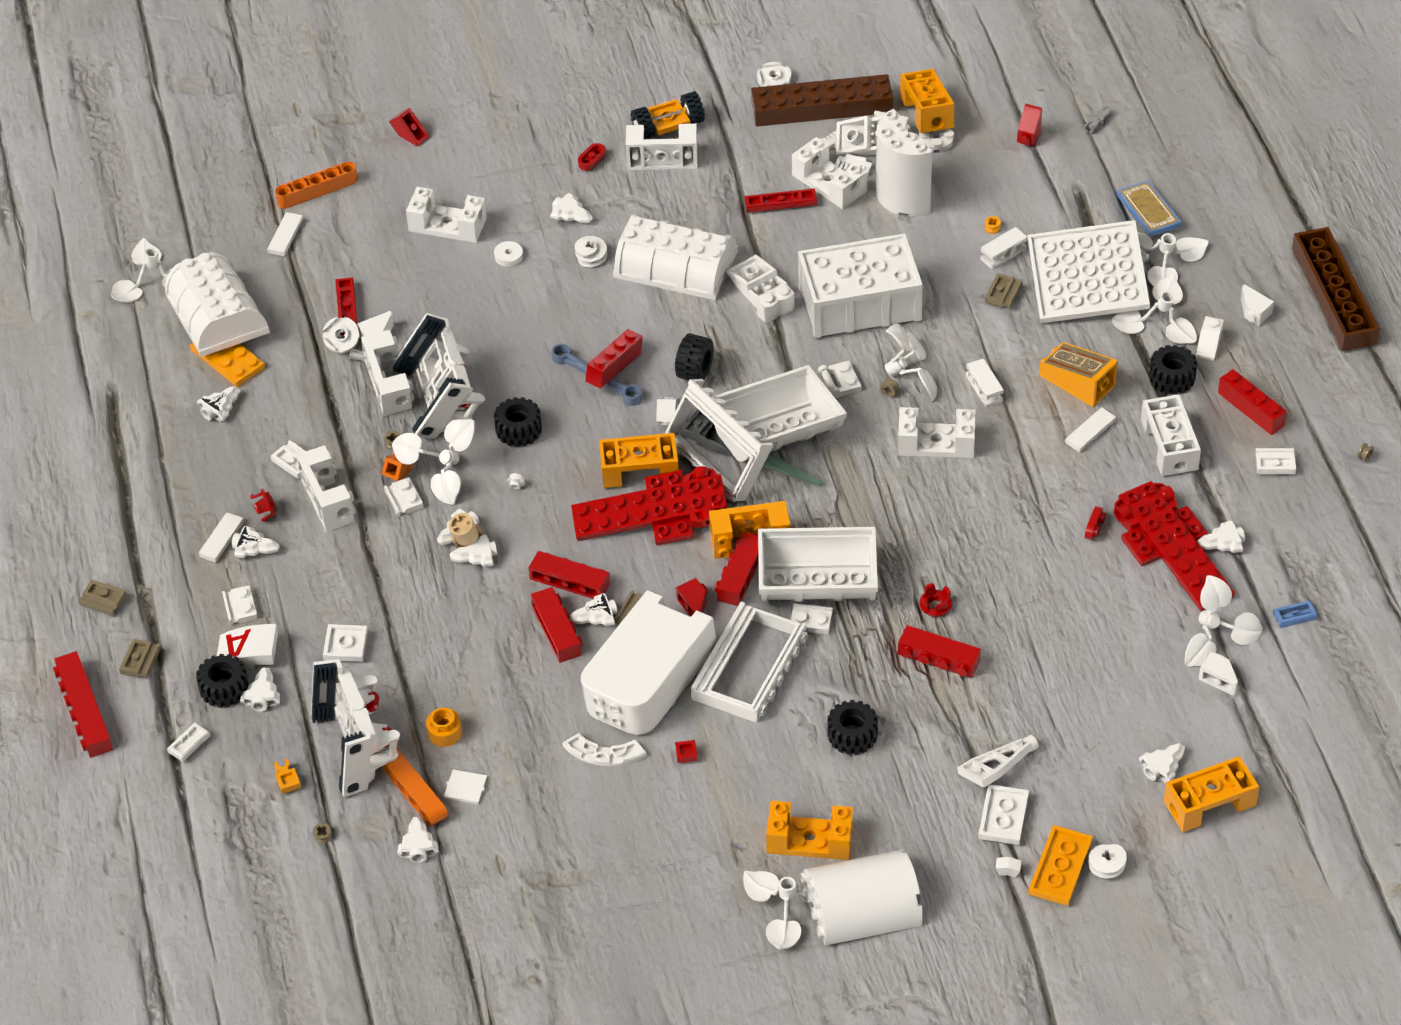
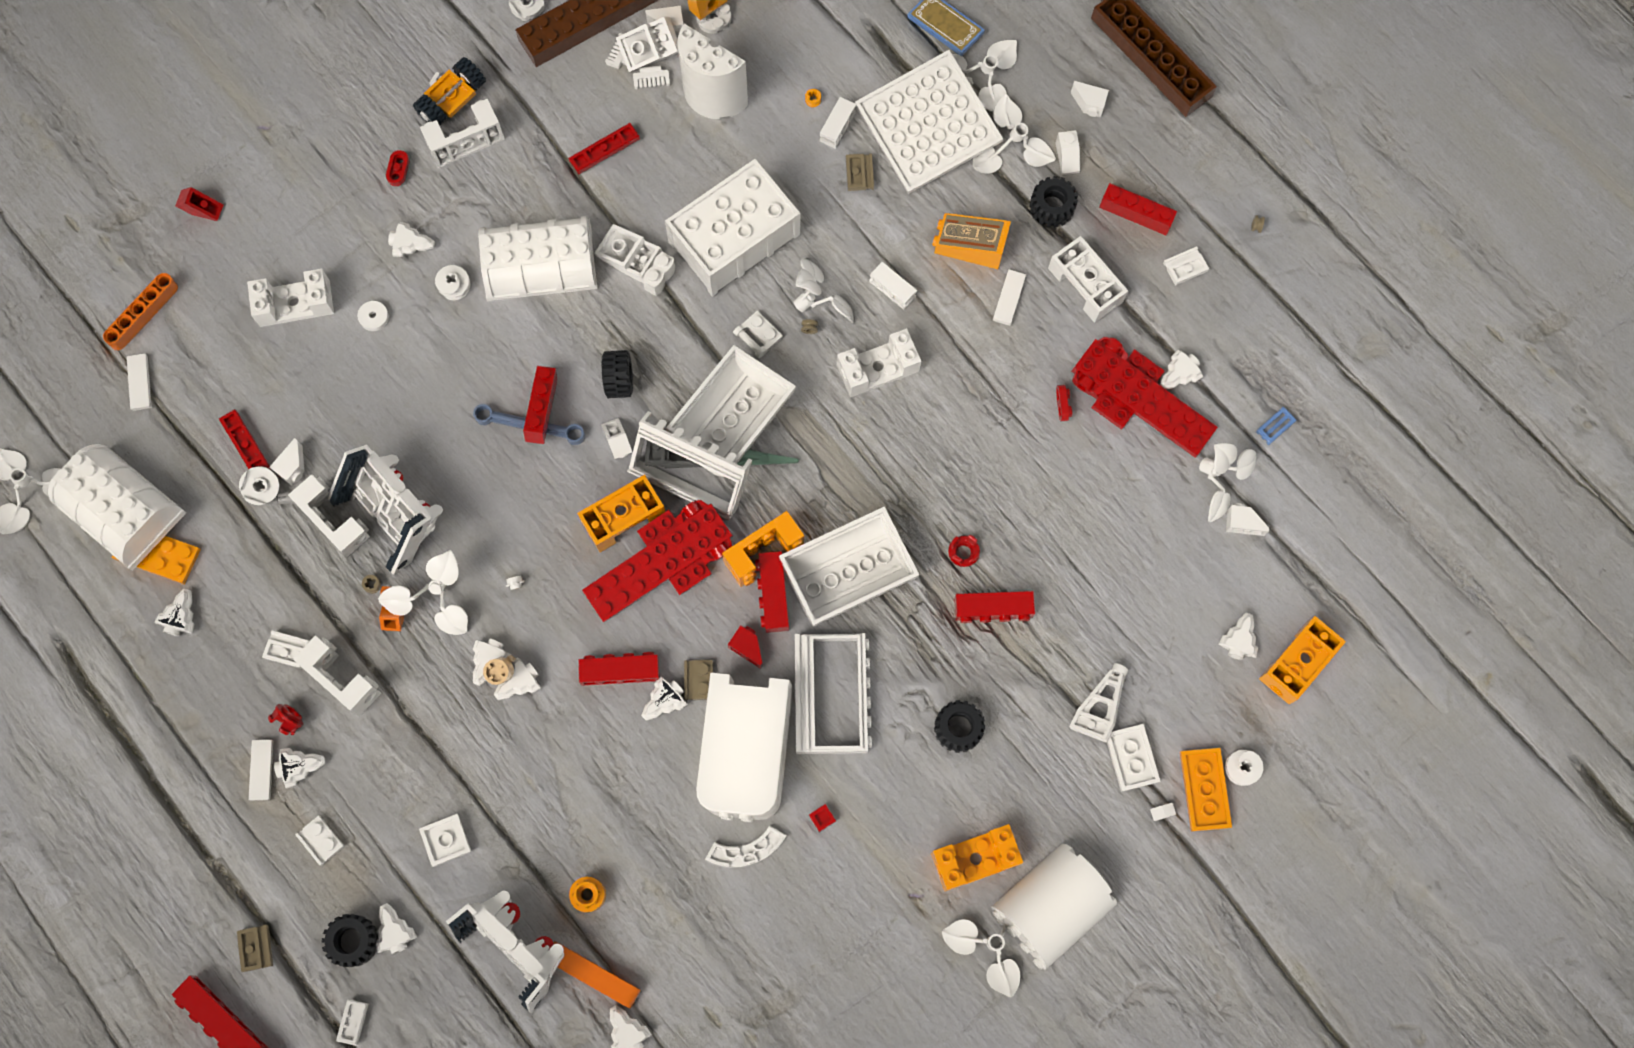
camera: 30 degrees left, 25 degrees up
dark tan plate [78,579,127,616] -> none
white slope [217,624,278,669] -> none
light orange plate [274,758,301,794] -> none
white plate [384,477,424,517] -> none
white piece [444,770,487,805] -> none
black tyre [494,397,542,447] -> none
red brick [530,587,583,663] -> none
white plate [791,603,833,635] -> none
white plate [792,137,867,210] -> none

